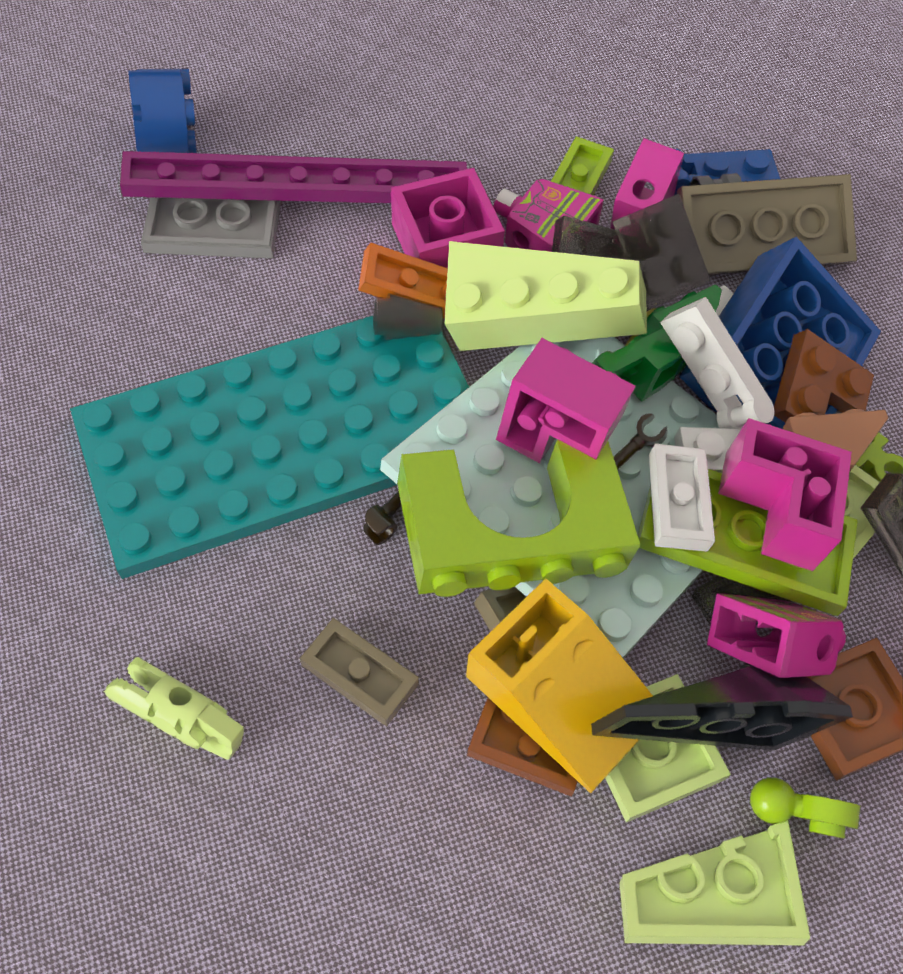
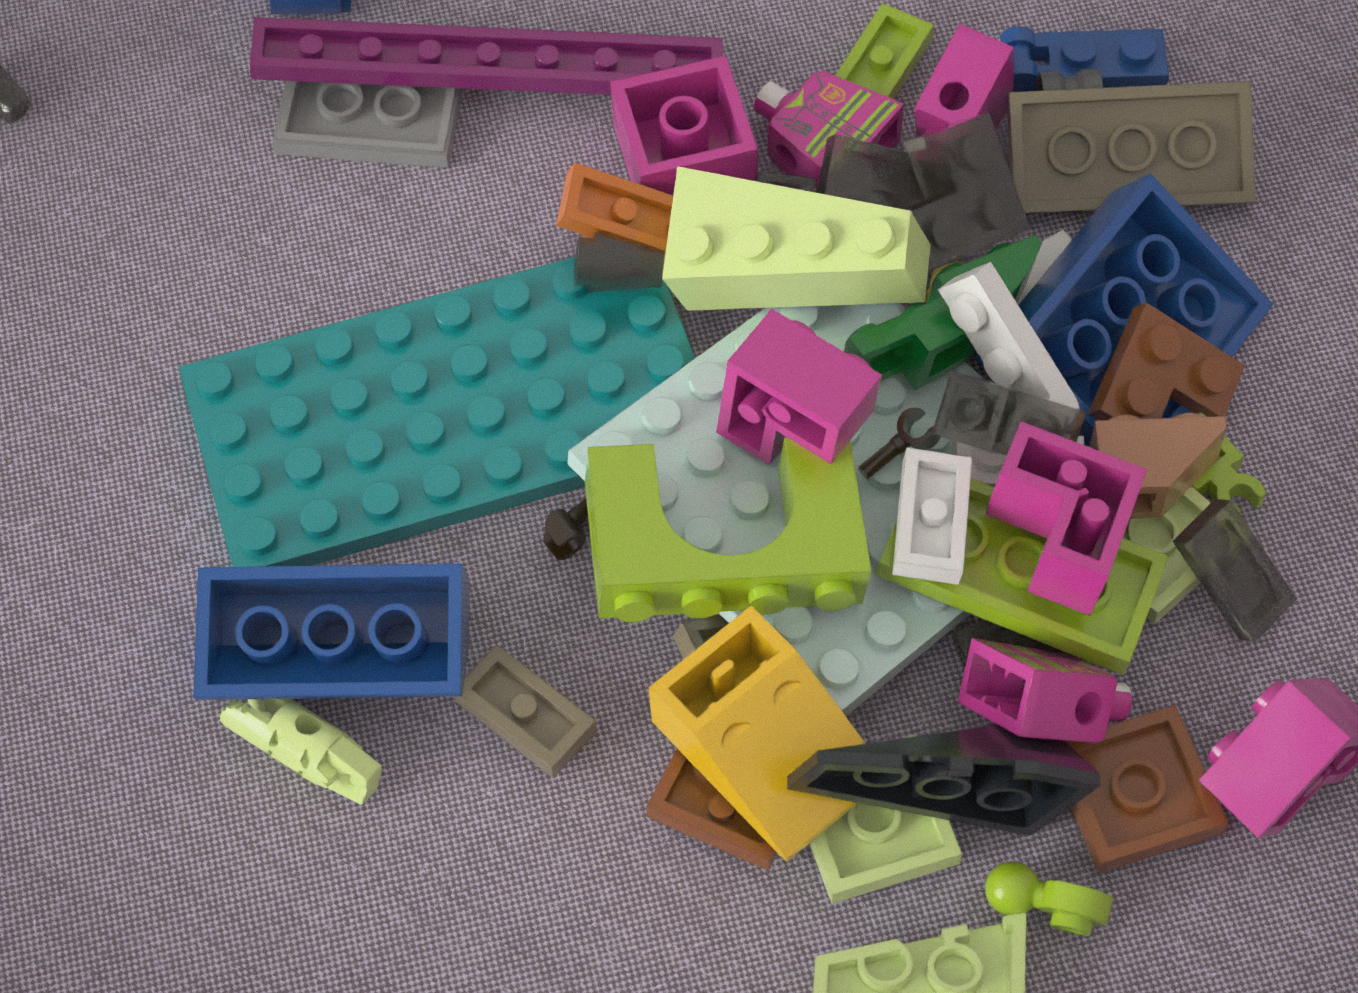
camera: 10 degrees right, 0 degrees up
none -> blue slope [193,563,470,700]
none -> clear smoke slope [932,371,1086,456]

